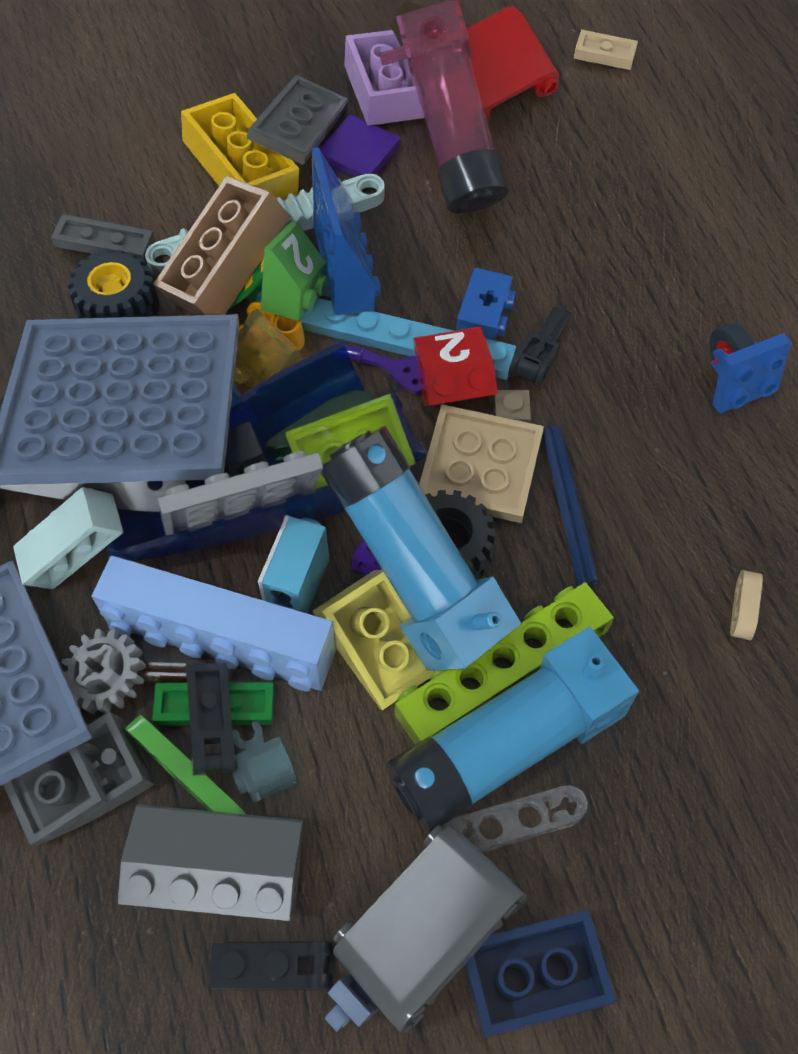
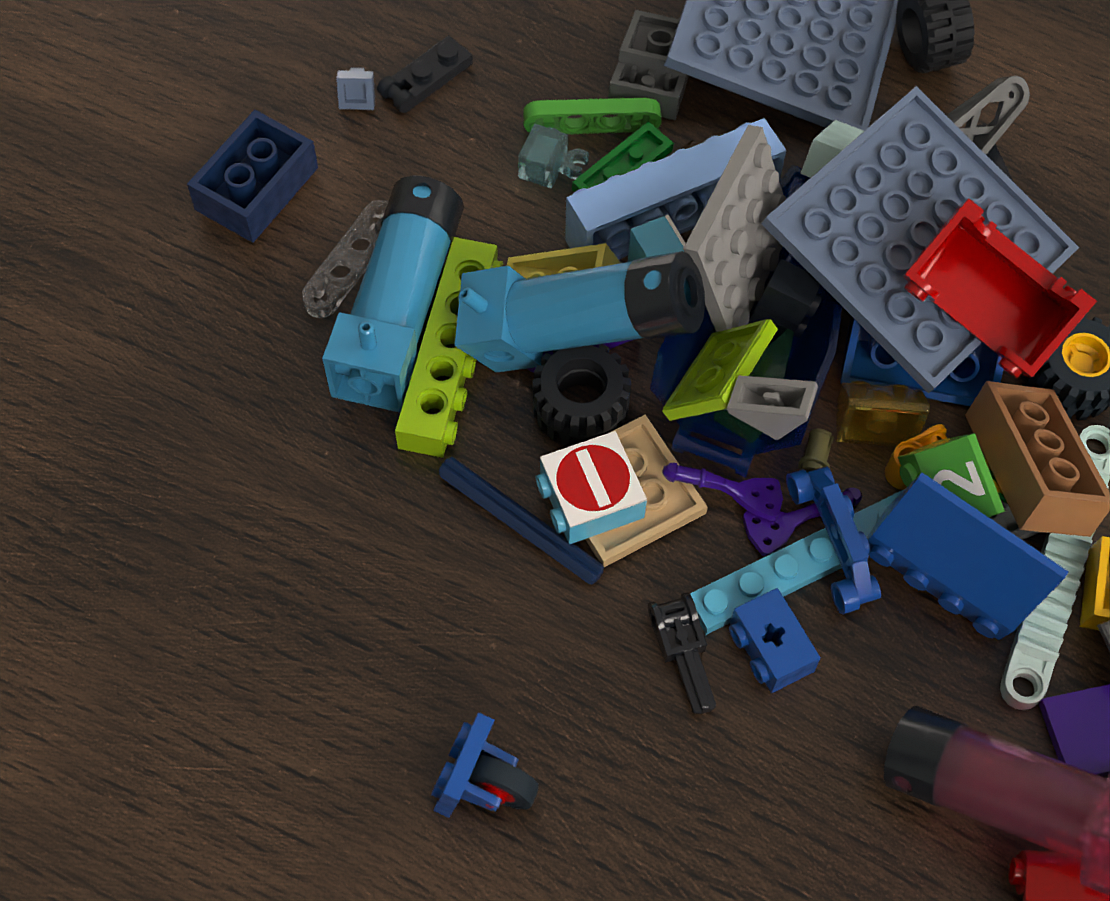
camera: 135 degrees right, 0 degrees up
light grey gear [61,629,146,714] -> none
dark grey slope [118,804,303,921] -> none
black plate [186,663,235,776] -> none
windscreen [333,825,528,1033] -> none
red slope [413,326,498,406] -> none
dark tan plate [494,390,531,423] -> none
tan beam [730,570,763,641] -> none
none -> piece [535,431,647,545]
none -> dark purple piece [662,463,783,521]
none -> light grey slope [727,375,818,440]
none -> blue plate [786,466,881,614]
none -> red windscreen [903,198,1097,378]

